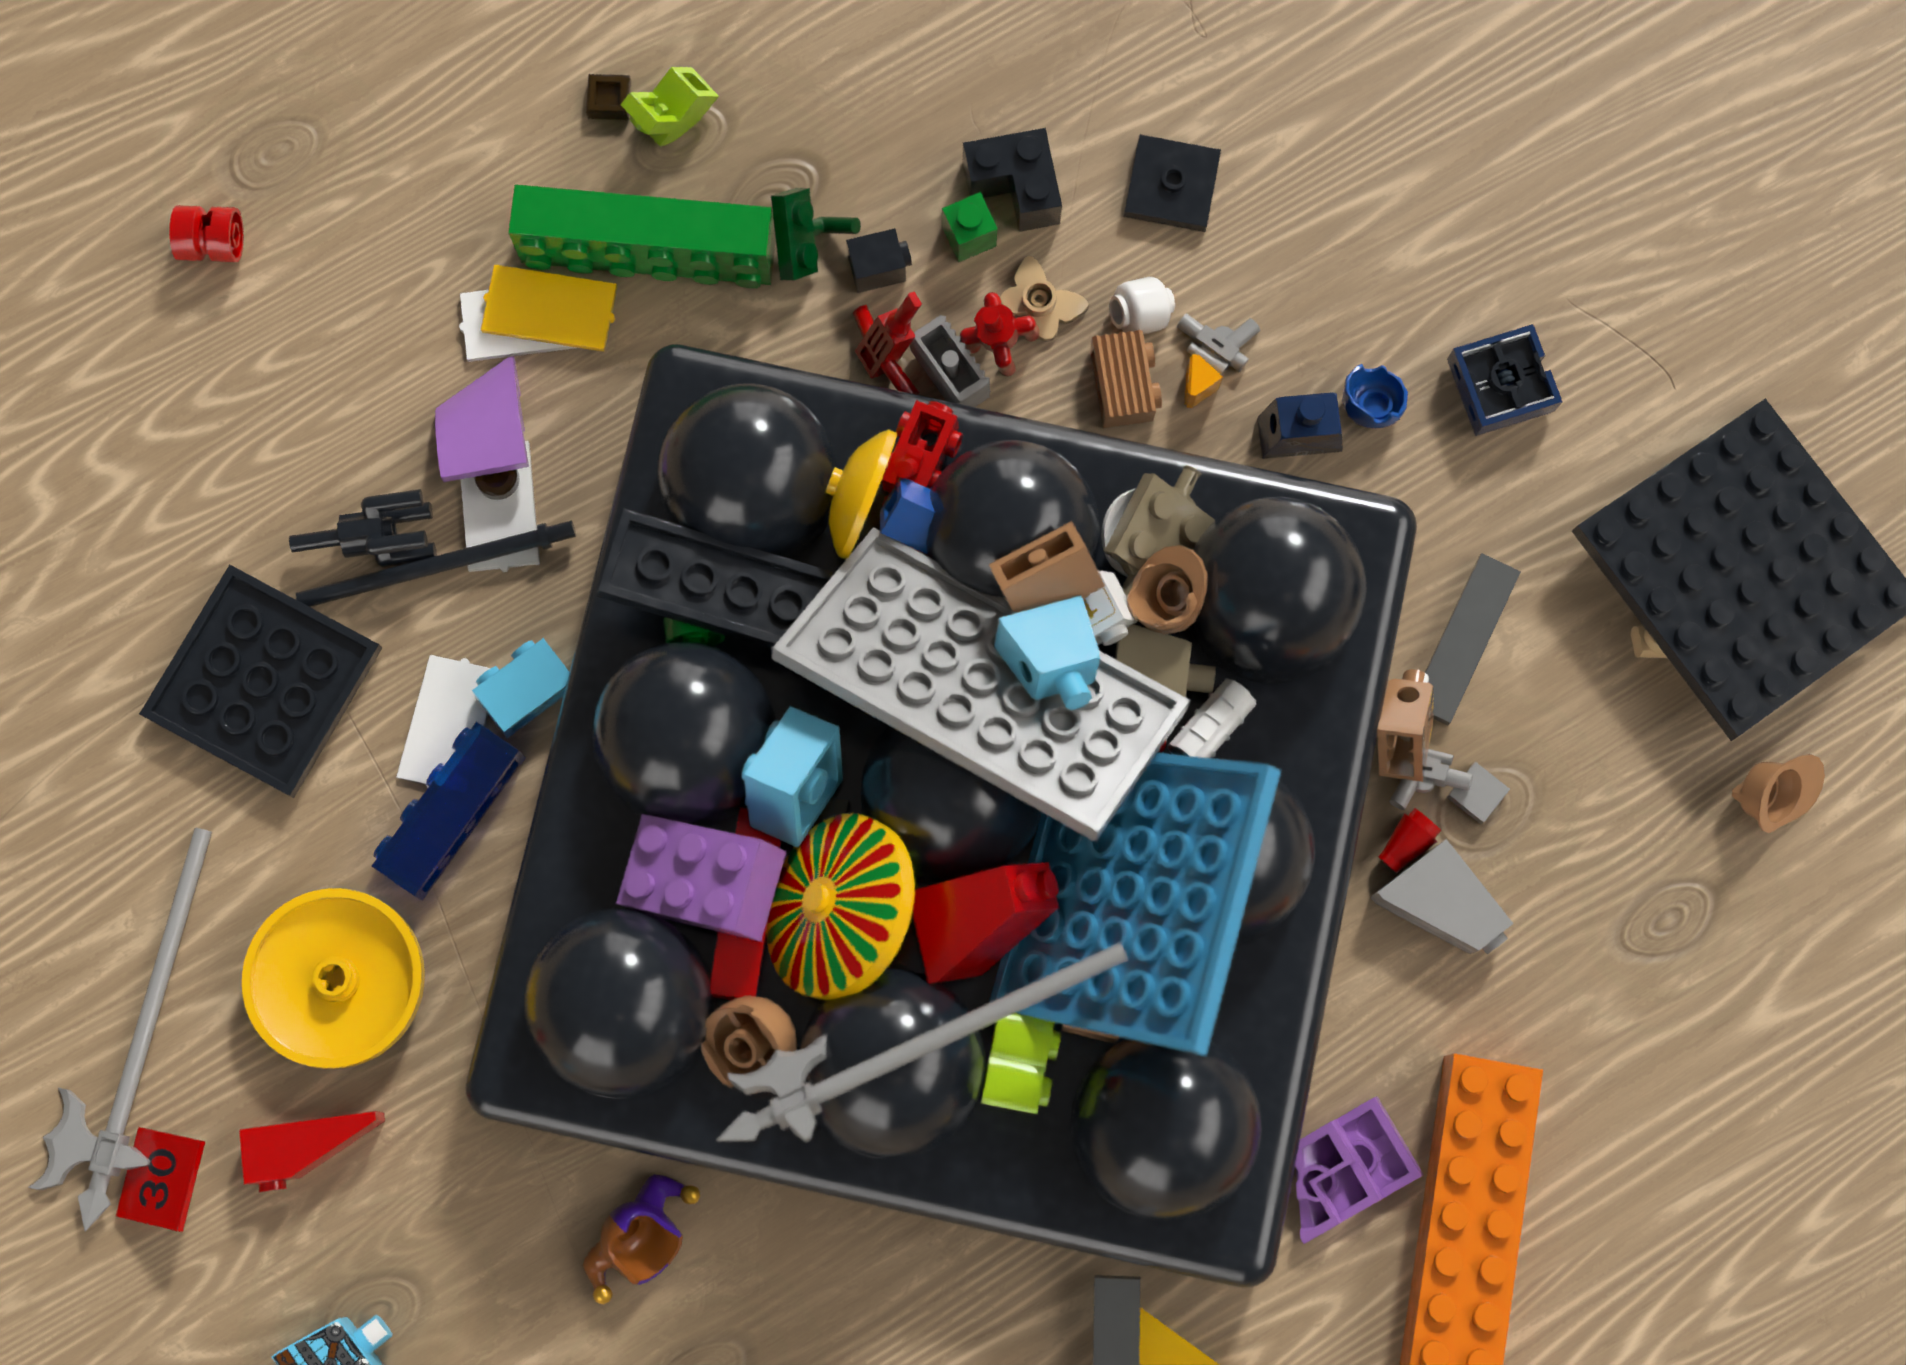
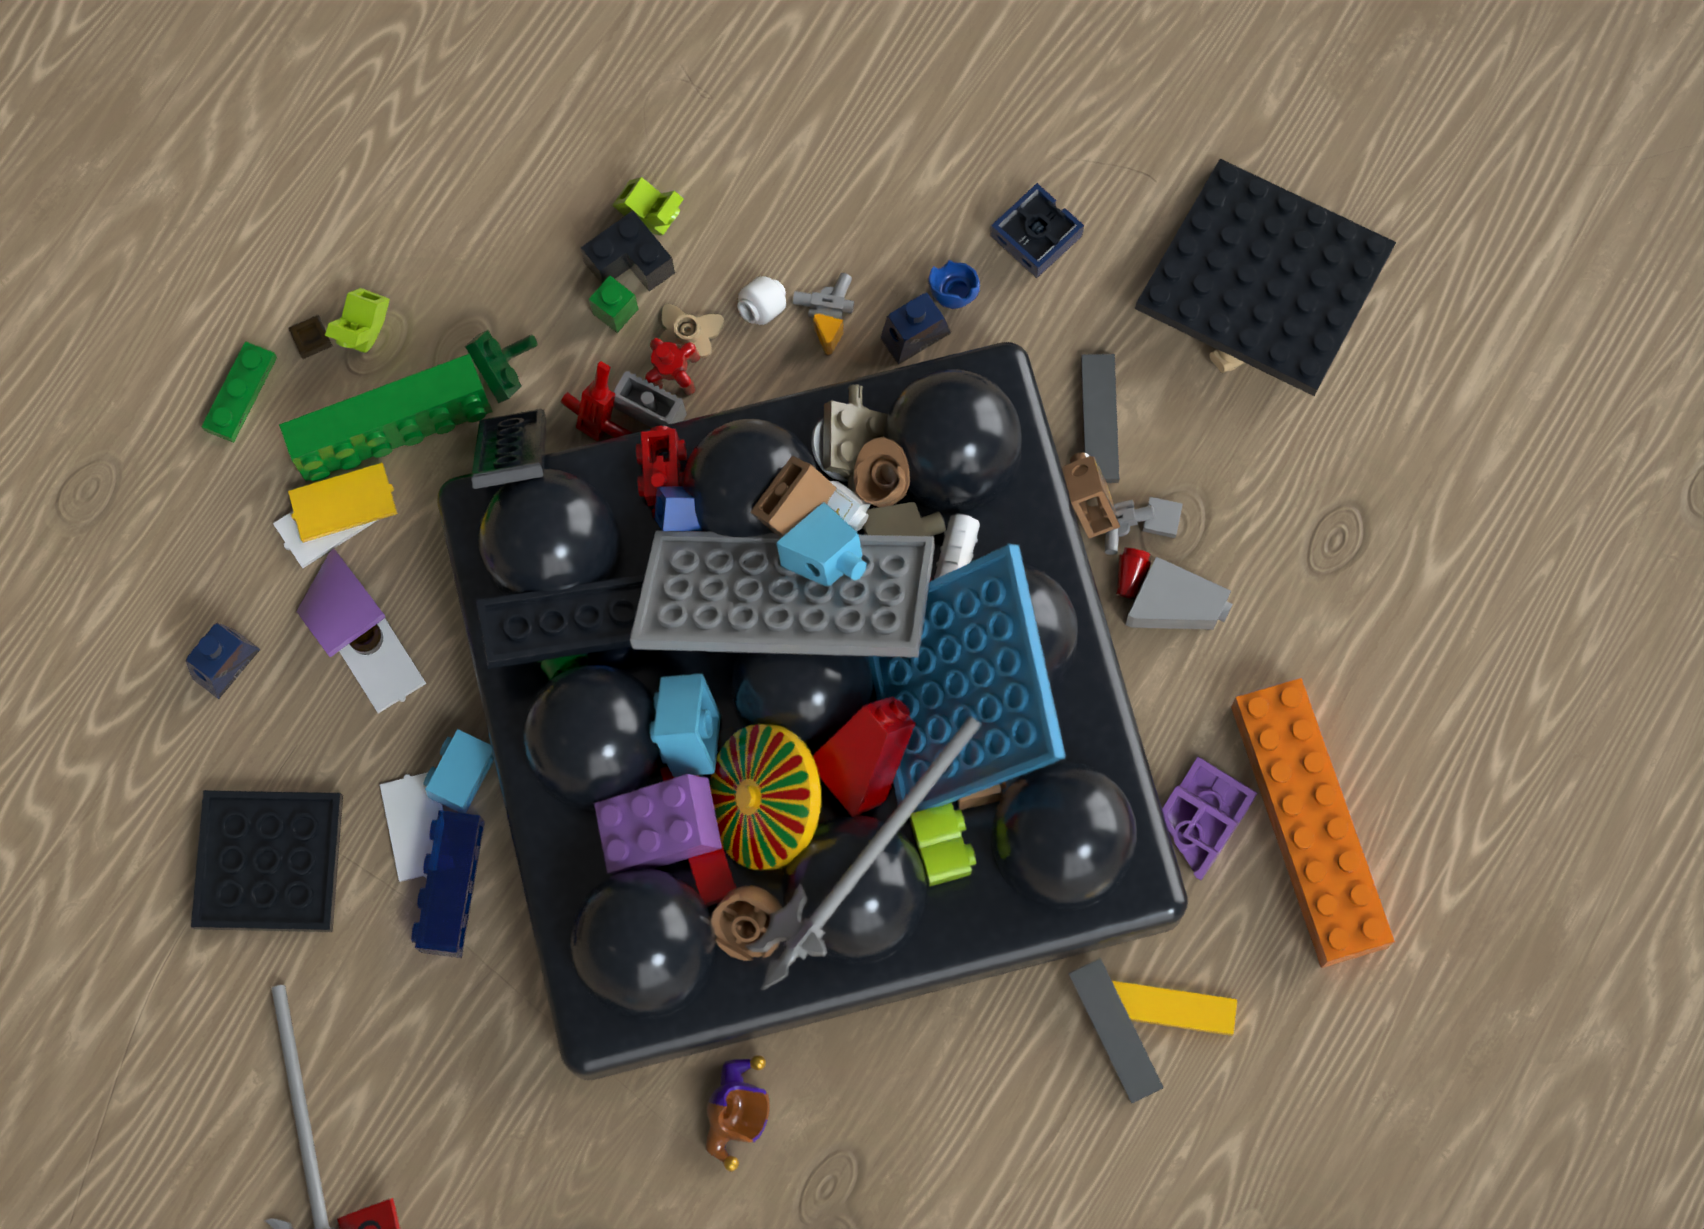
camera: 20 degrees left, 5 degrees down
red wheel [169,205,244,263] -> none
red slope [239,1111,385,1193] -> none
yellow dish [242,888,425,1069] -> none
black plant [289,489,437,567] -> none
black bar [296,520,576,607] -> none
yellow dish [825,430,897,559] -> none
black brick [846,228,912,293] -> none
medium nougat brick [1090,330,1162,428] -> none
black plate [1124,134,1221,232] -> none
medium nougat piece [1732,754,1825,833] -> none
none -> dark blue torso [185,623,260,699]
none -> green plate [201,341,277,443]
none -> black tile [471,409,547,489]
none -> lime brick [612,177,684,236]

